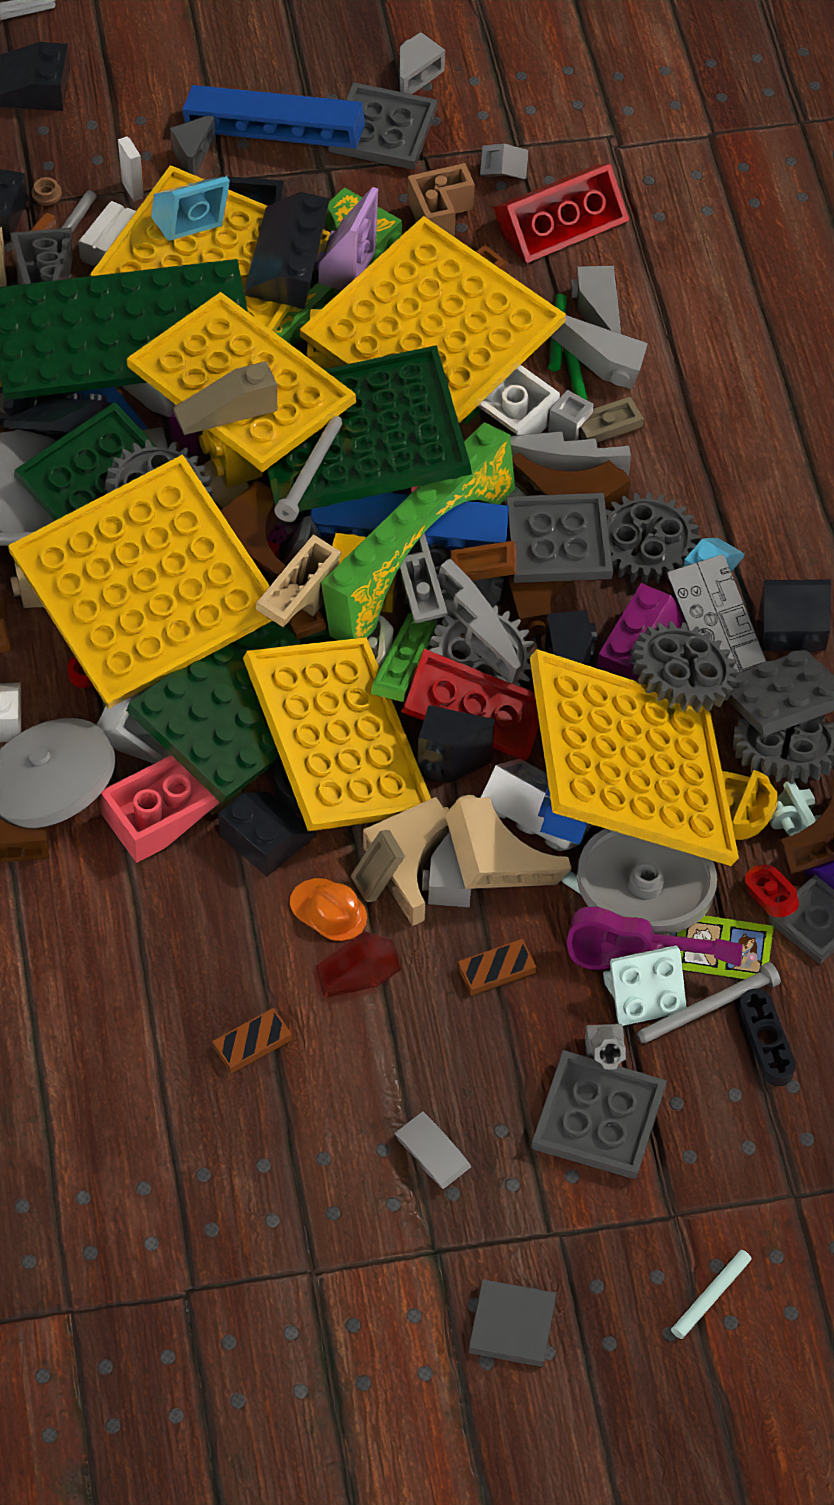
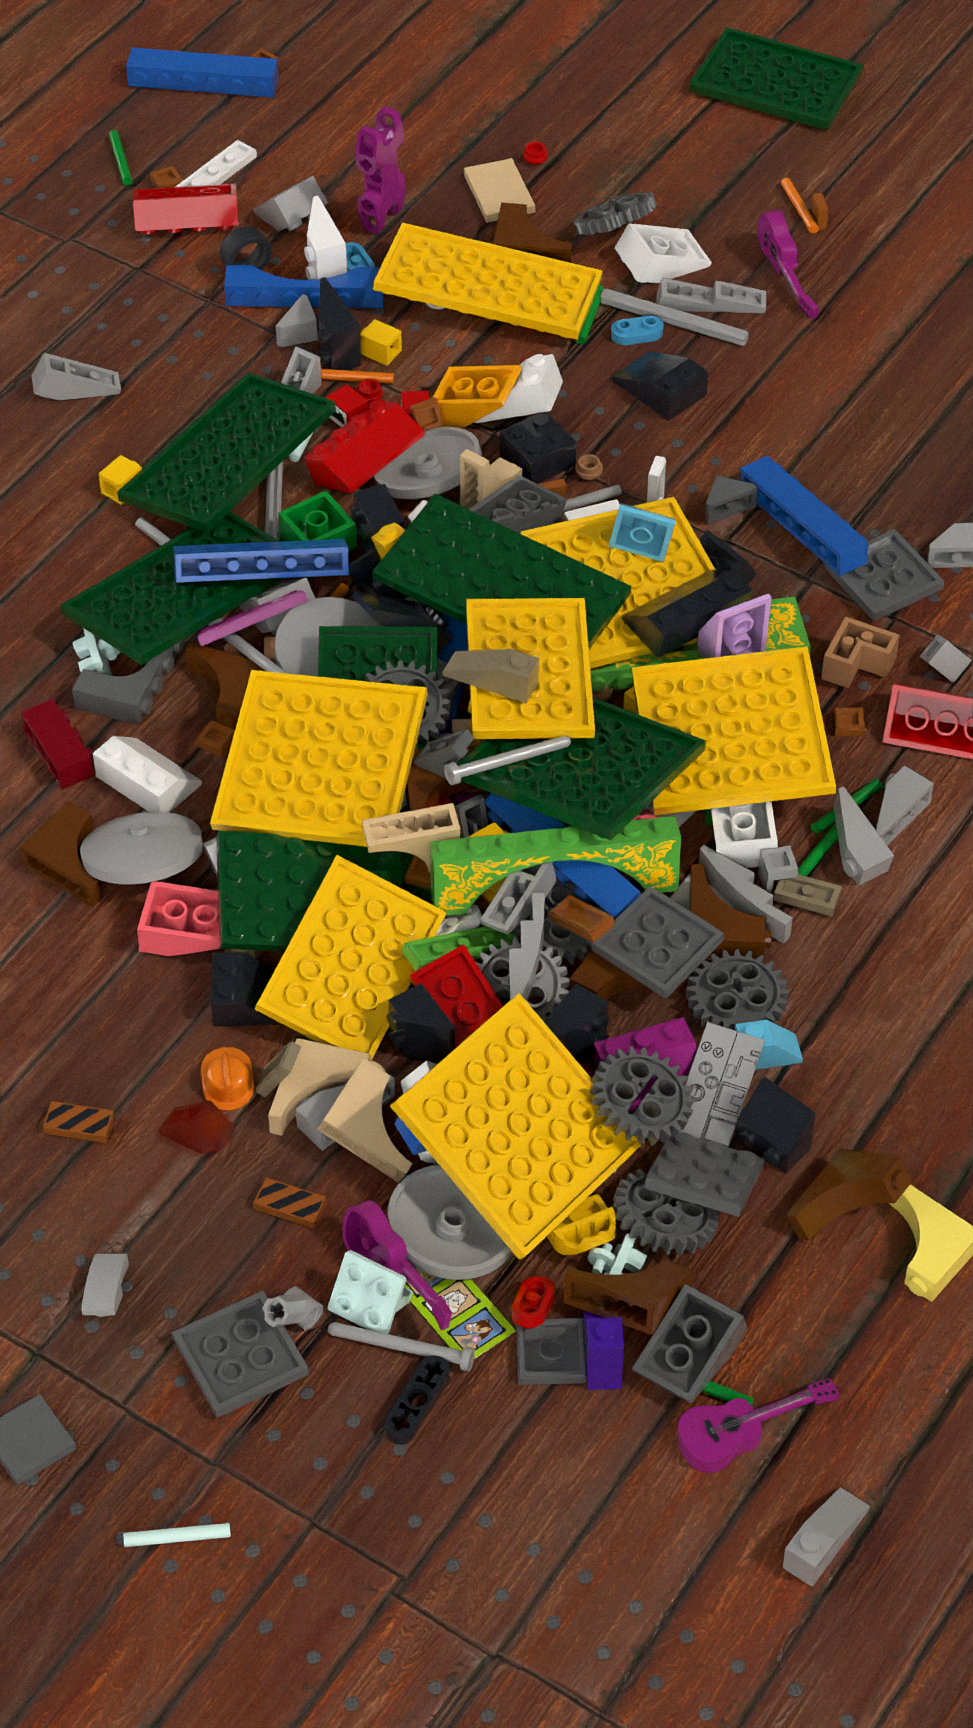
camera: 45 degrees right, 5 degrees down
none -> dark grey slope [413,729,474,779]

